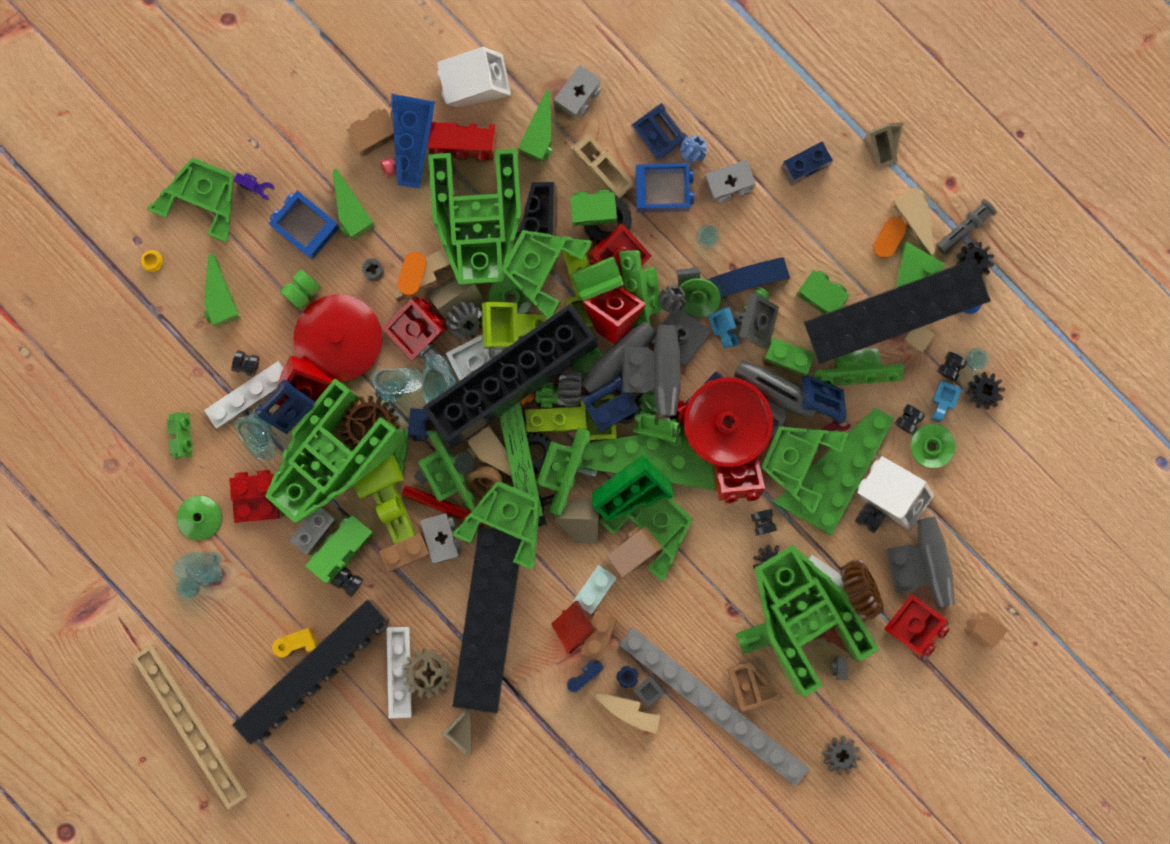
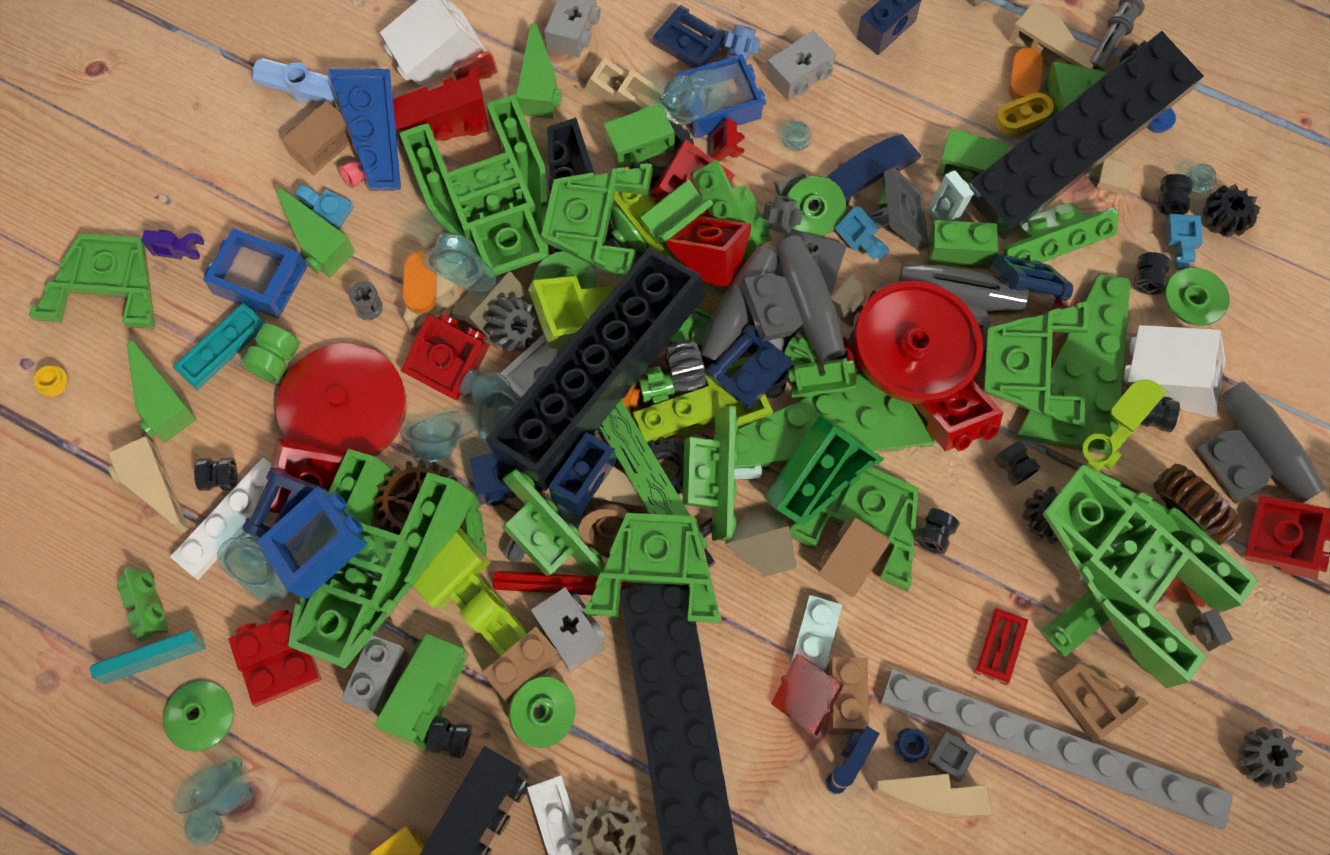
camera: 15 degrees left, 15 degrees down
none -> teal tile [90,630,206,684]
none -> tan slope [108,436,190,533]
none -> teal tile [172,302,266,391]
none -> light blue piece [252,58,336,106]
none -> blue window [257,486,368,599]
none -> dark azure plate [295,184,354,230]
none -> clear light blue piece [422,233,496,292]
none -> clear red cone [452,50,498,80]
none -> bright green dish [509,676,575,748]
none -> dark blue brick [549,432,616,517]
none -> bright green dish [610,204,648,254]
none -> clear light blue piece [660,69,729,126]
none -> red tile [710,119,745,162]
none -> dark tan plate [831,275,865,327]
none -> black wheel [915,508,960,554]
none -> light aqua plate [927,170,974,221]
none -> red tile [974,608,1029,686]
none -> yellow plate [995,92,1054,135]
none -> lime plate [1083,379,1168,472]

